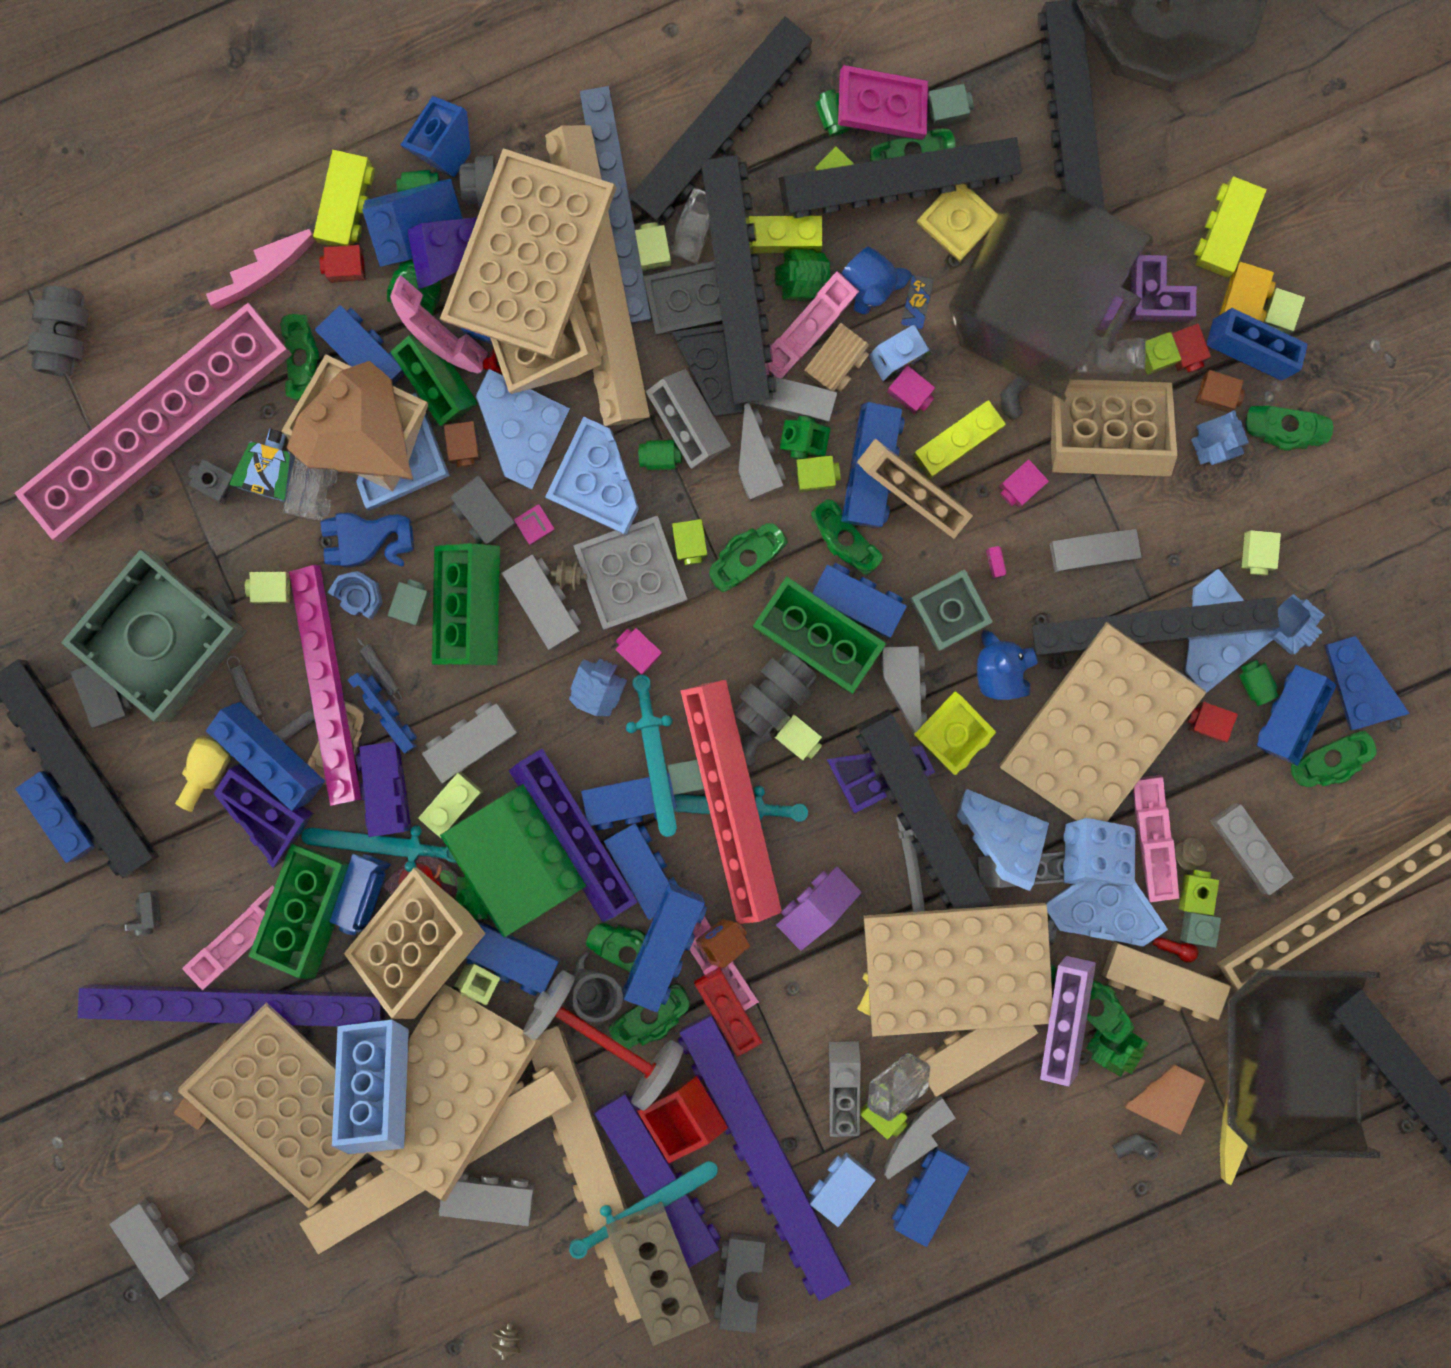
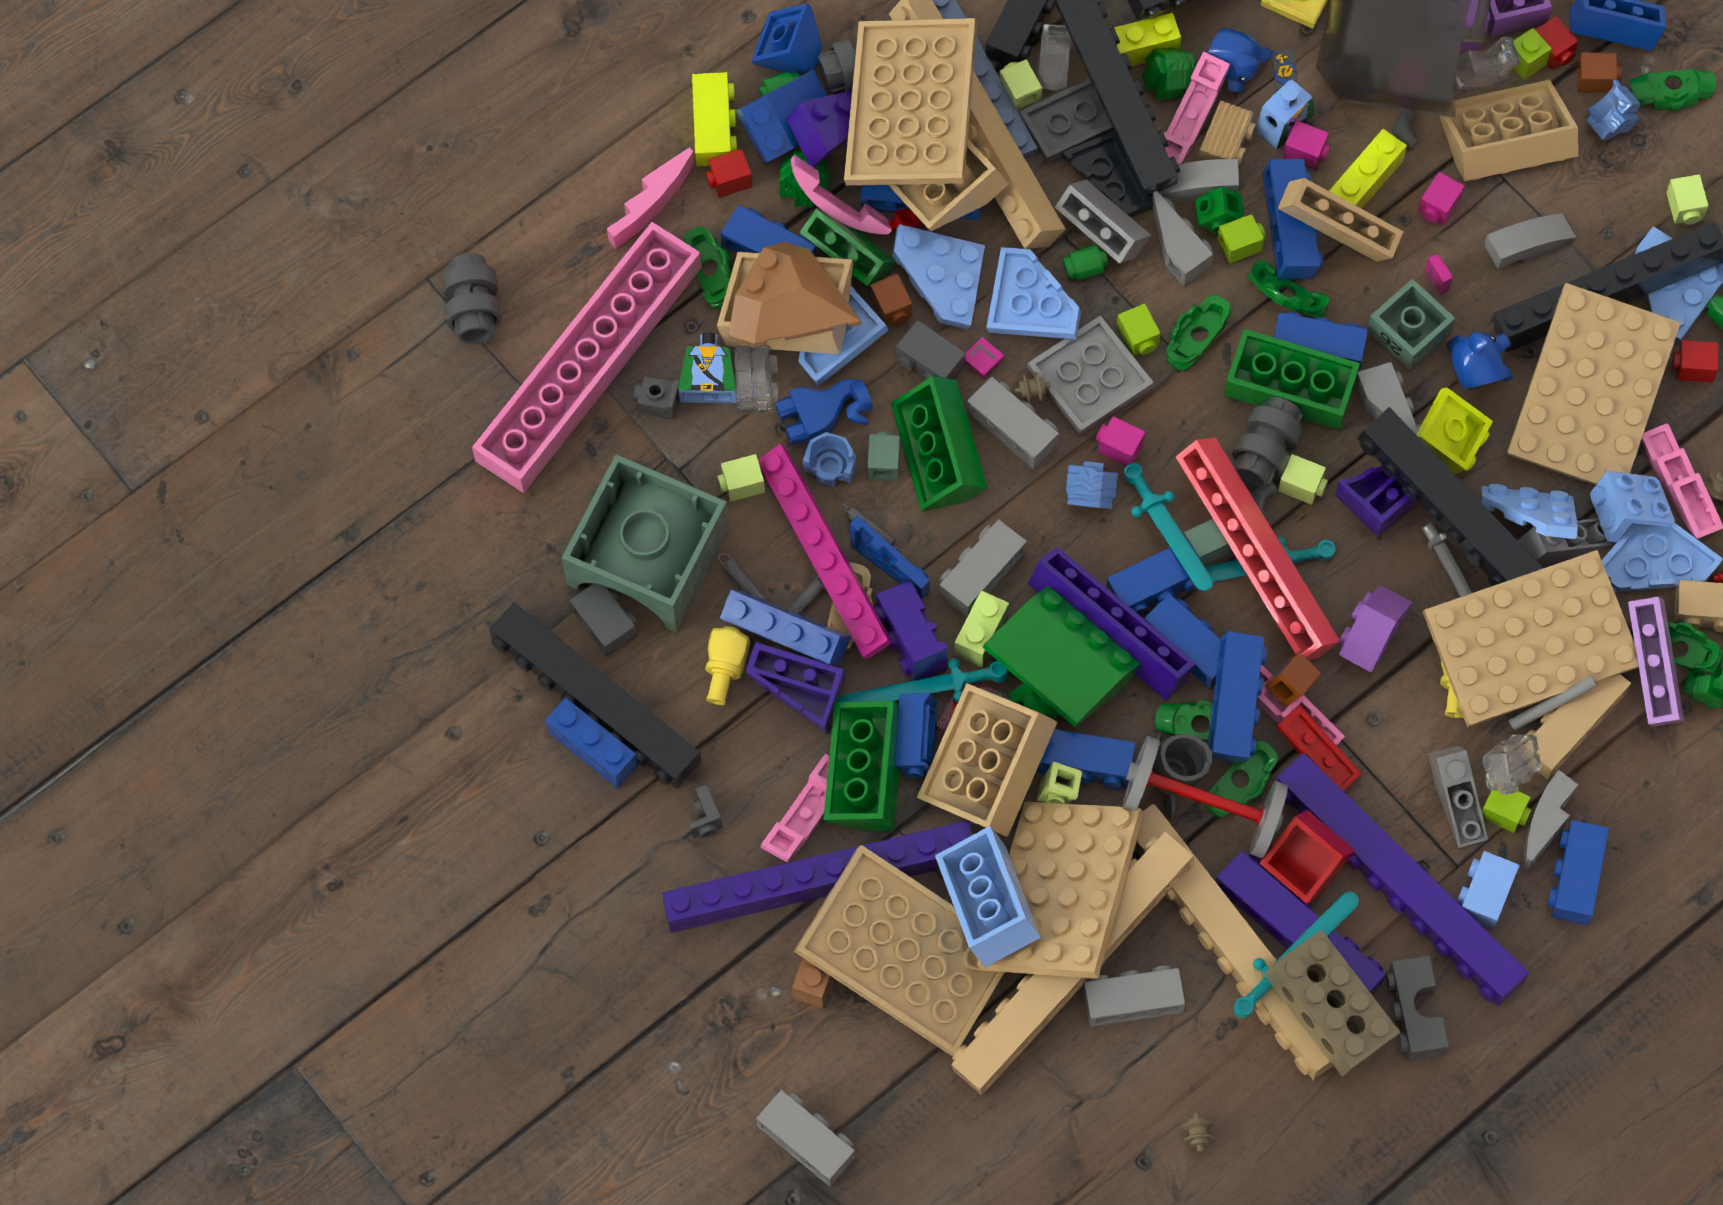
camera: 15 degrees left, 20 degrees down
none -> light grey bar [1509,676,1597,731]

